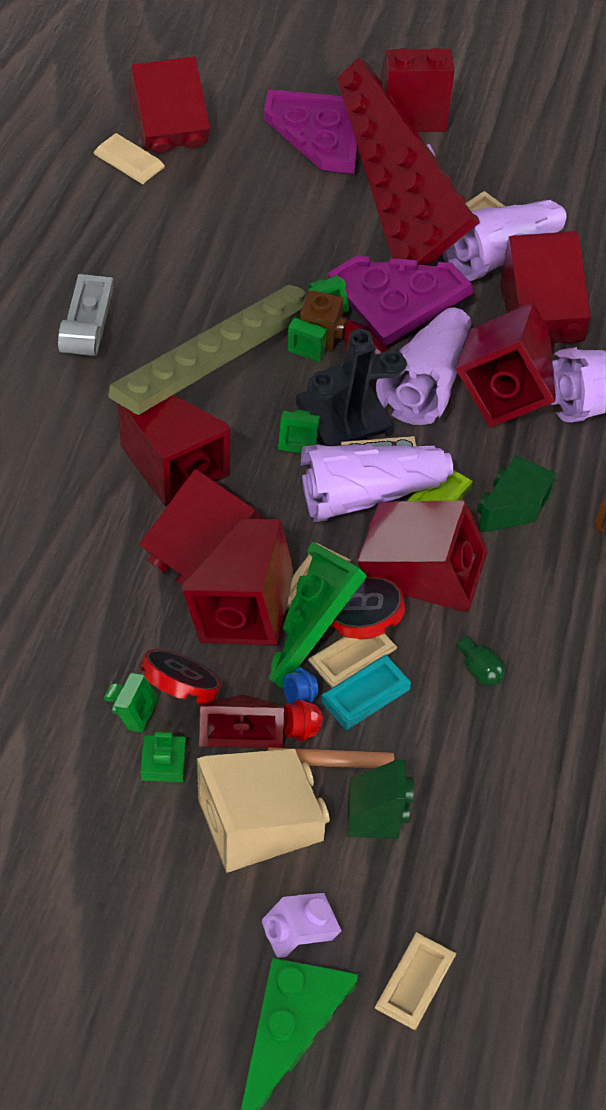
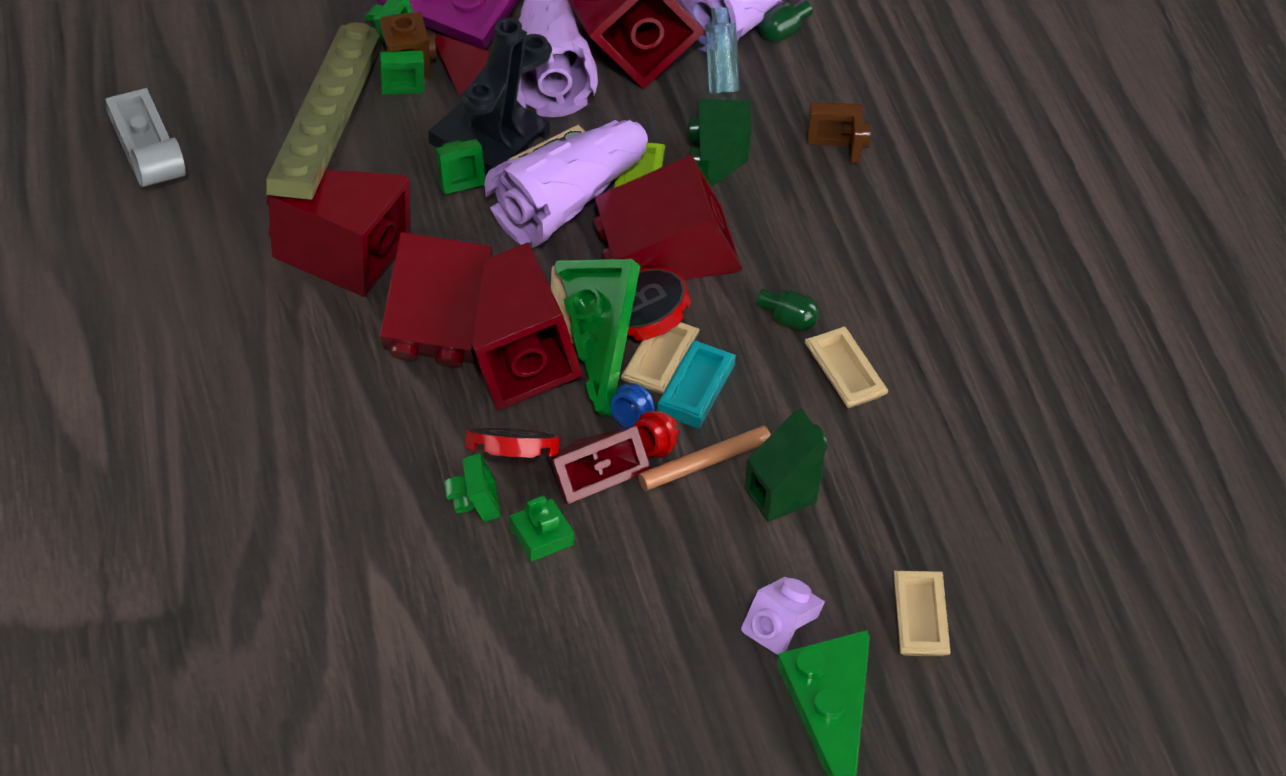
camera: 30 degrees left, 5 degrees down
tan slope [197,749,330,873] -> none
none -> clear light blue cylinder [705,7,740,93]
none -> tan tile [805,326,888,408]

